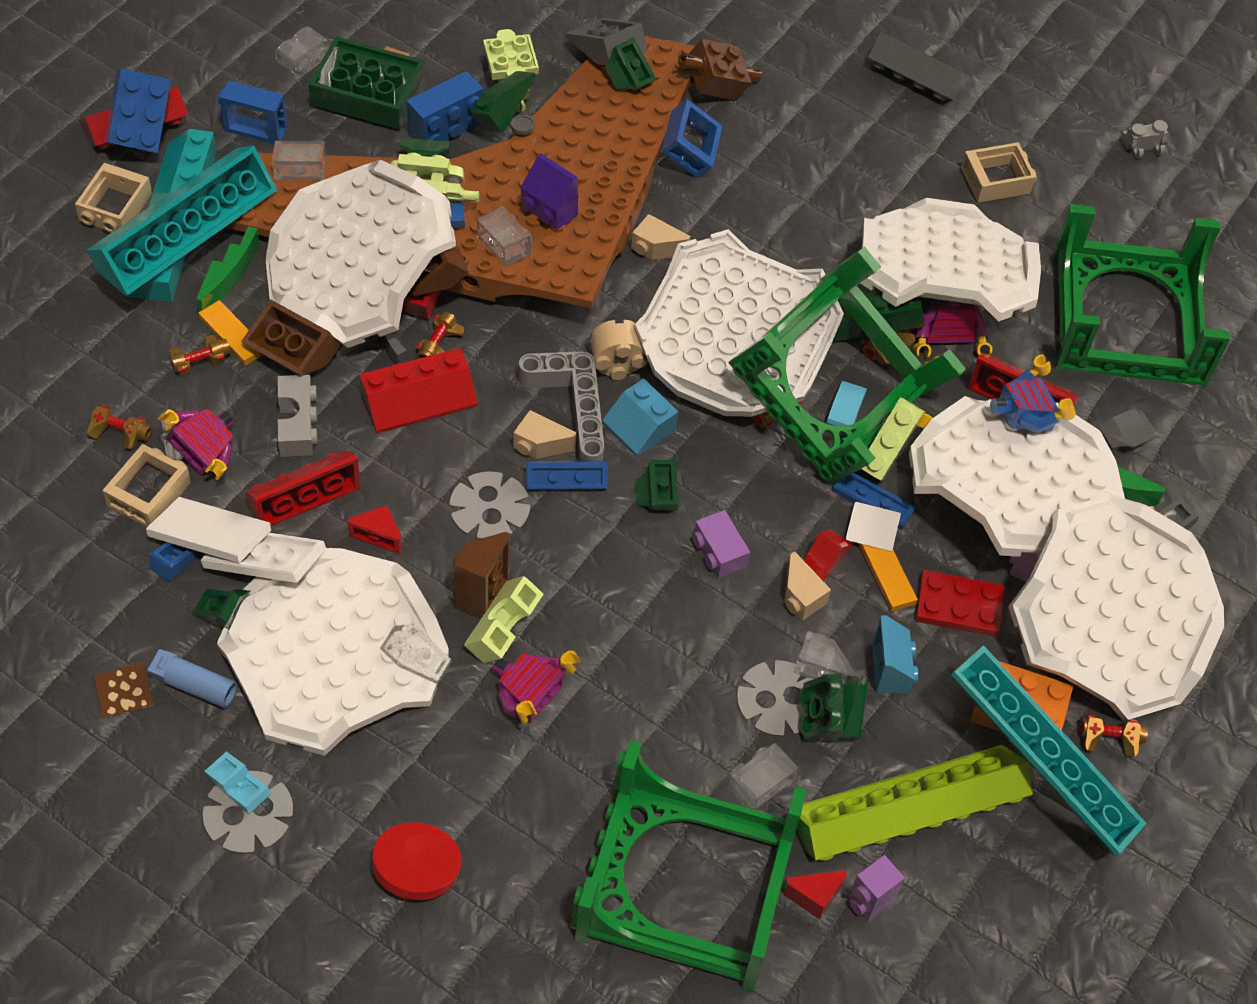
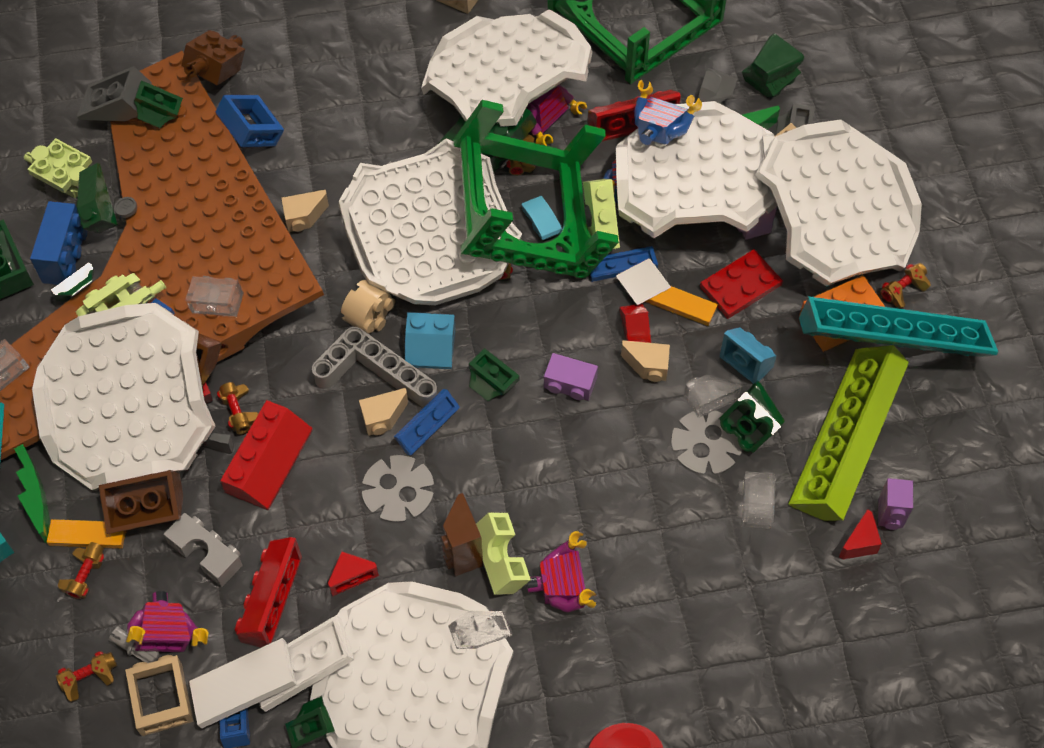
camera: 40 degrees left, 5 degrees up
dark purple slope [521,153,578,230] -> none
green arch [571,740,807,992] -> none
none -> dark green piece [742,34,804,98]

